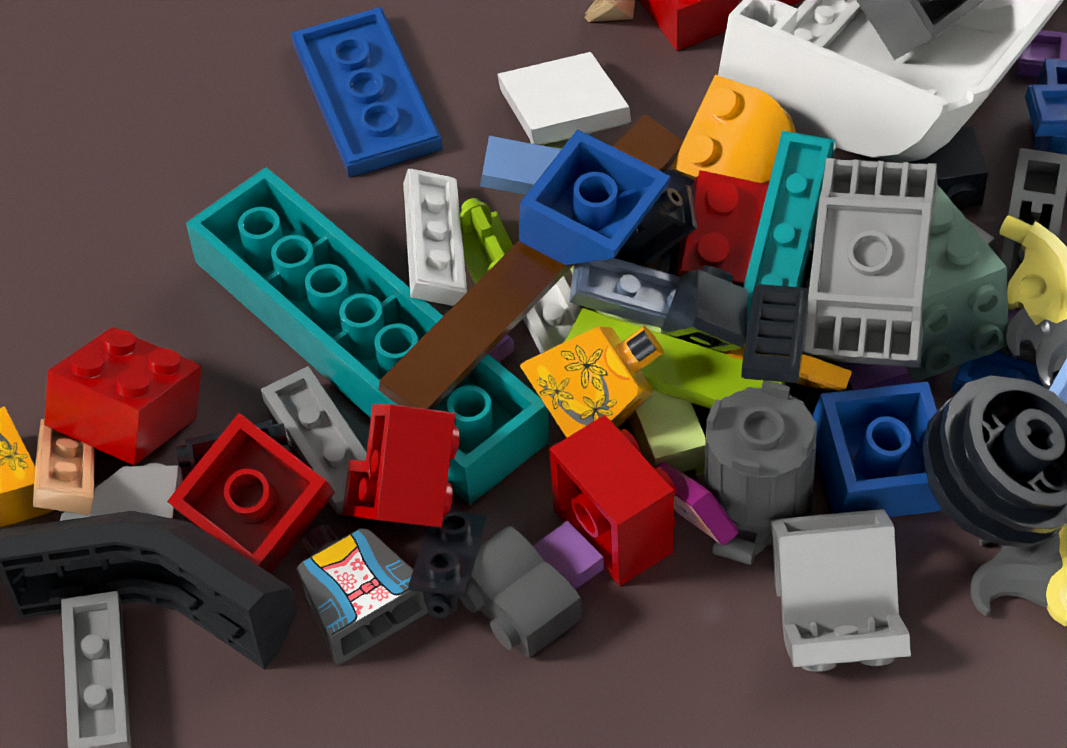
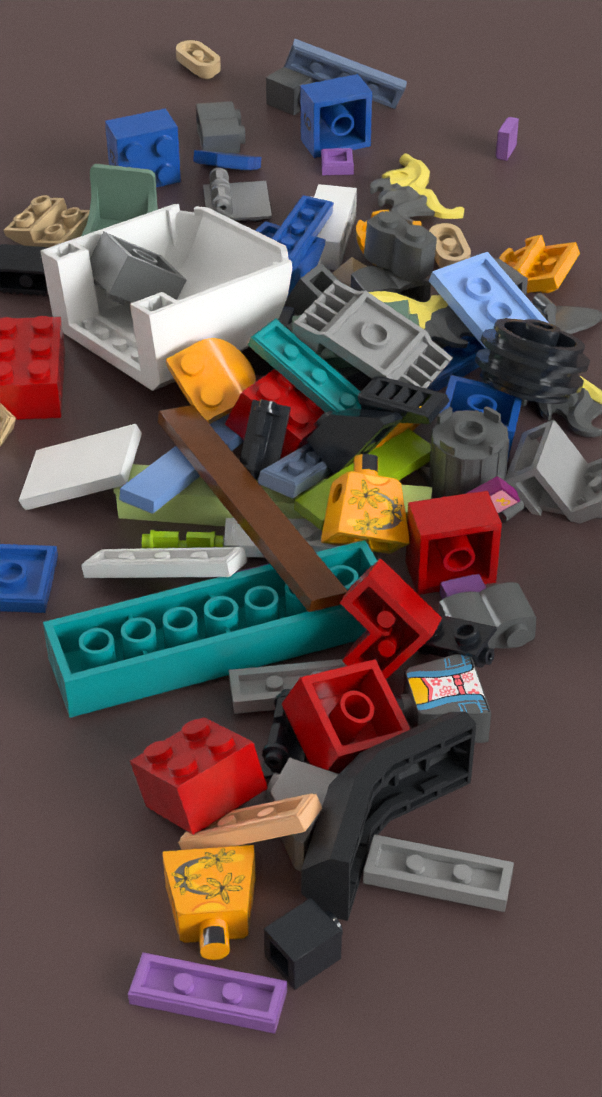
camera: 70 degrees left, 10 degrees down
blue slope [519,129,671,265] -> none

